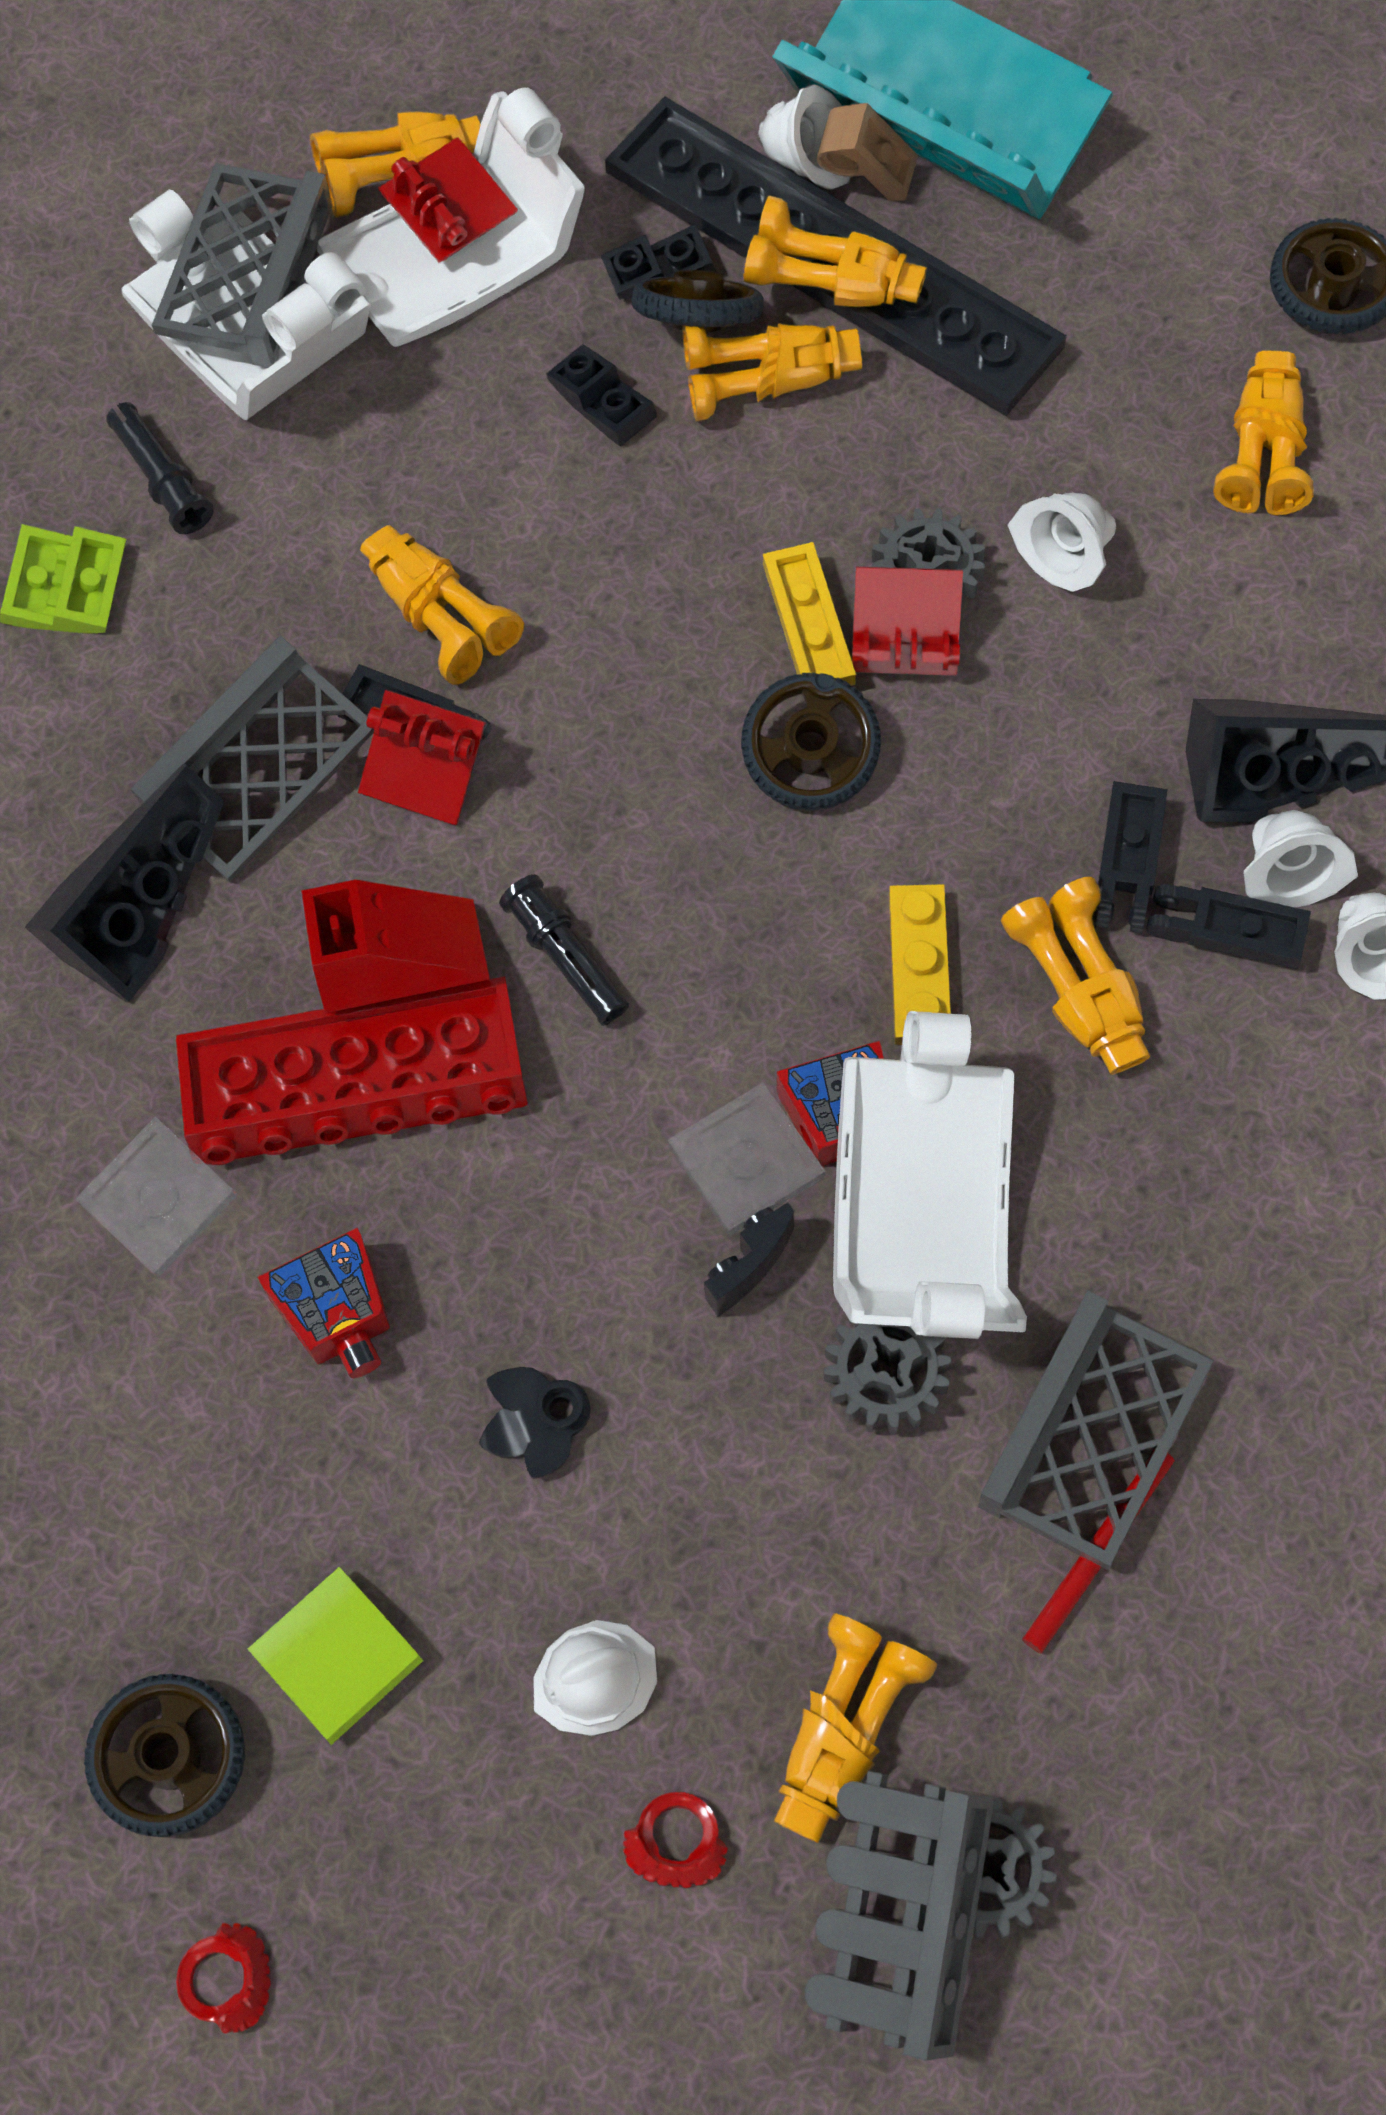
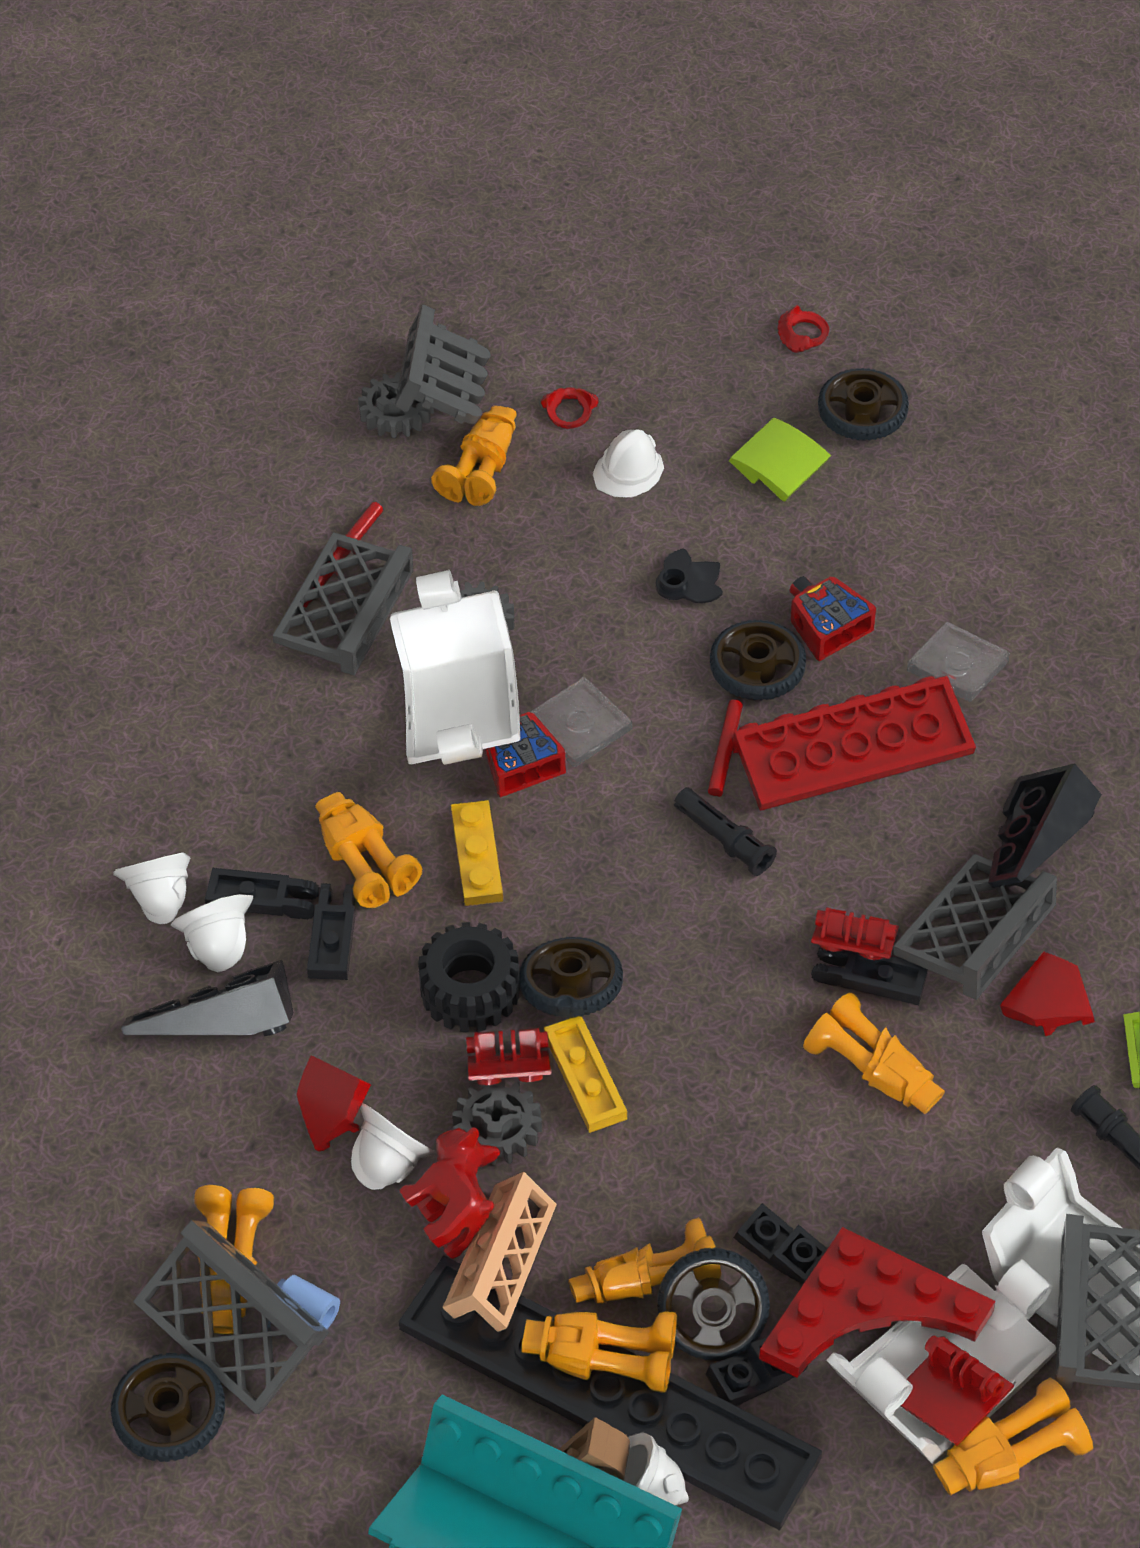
camera: 170 degrees right, 15 degrees down
red slope [301,879,490,1013] -> none
black slope [704,1202,794,1317] -> none
none -> dark grey fence [133,1220,329,1414]
none -> light blue brick [277,1275,340,1329]
none -> red slope [297,1055,371,1152]
none -> red animal [399,1127,500,1259]
none -> black tyre [418,922,520,1032]
none -> light nougat fence [443,1172,557,1332]
none -> red bar [708,700,743,797]
none -> dark brown wheel [710,619,806,701]
none -> red plate [759,1227,996,1378]
none -> red slope [1000,952,1095,1036]

